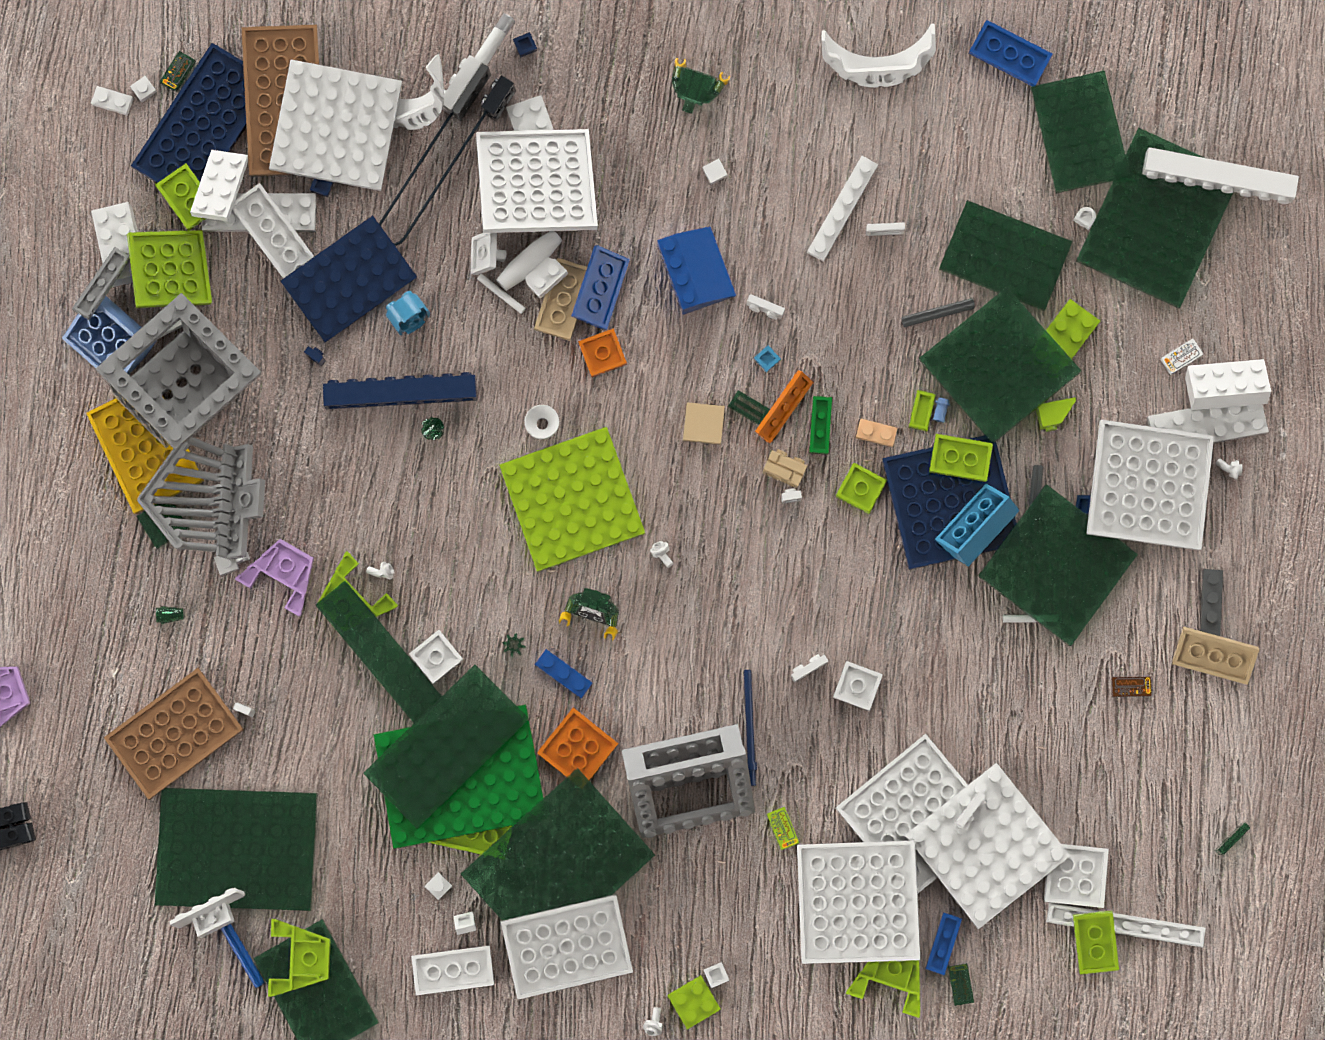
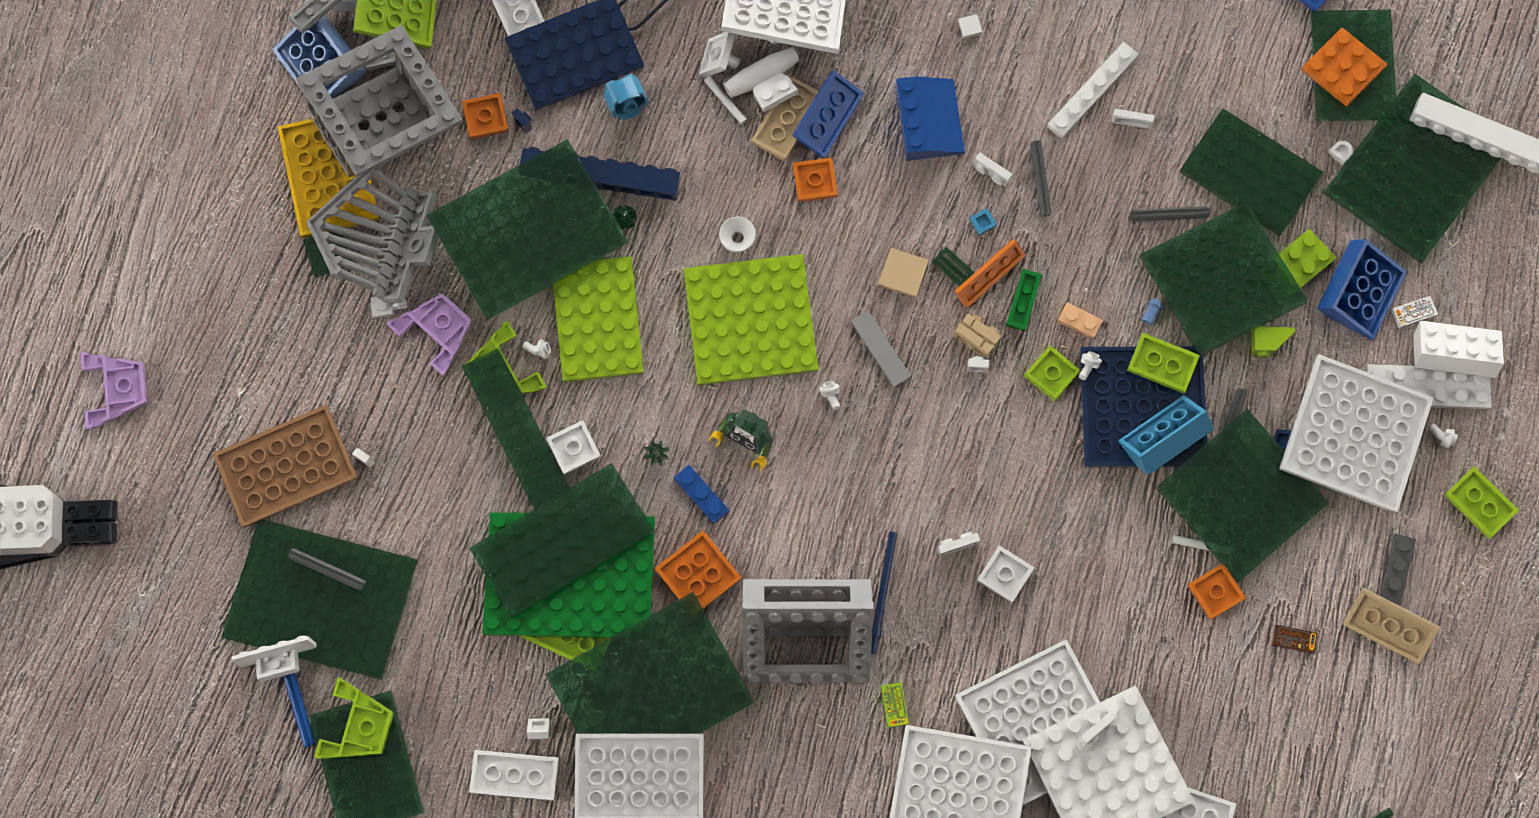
camera: 10 degrees right, 5 degrees down
clear green cone [156,605,184,625] -> none
white plate [425,872,452,900] -> none
lime tile [908,390,936,432] -> none
none -> dark grey axle [288,548,366,591]
none -> clear green plate [426,139,628,321]
none -> orange plate [462,93,509,140]
none -> lime plate [552,256,644,383]
none -> light grey tile [851,310,911,388]
none -> dark grey axle [1030,140,1051,217]
none -> white plate [1079,352,1102,380]
none -> orange plate [1187,563,1246,620]
none -> orange plate [1301,28,1388,107]
none -> blue slope [1317,239,1407,340]
none -> lime plate [1444,466,1519,539]

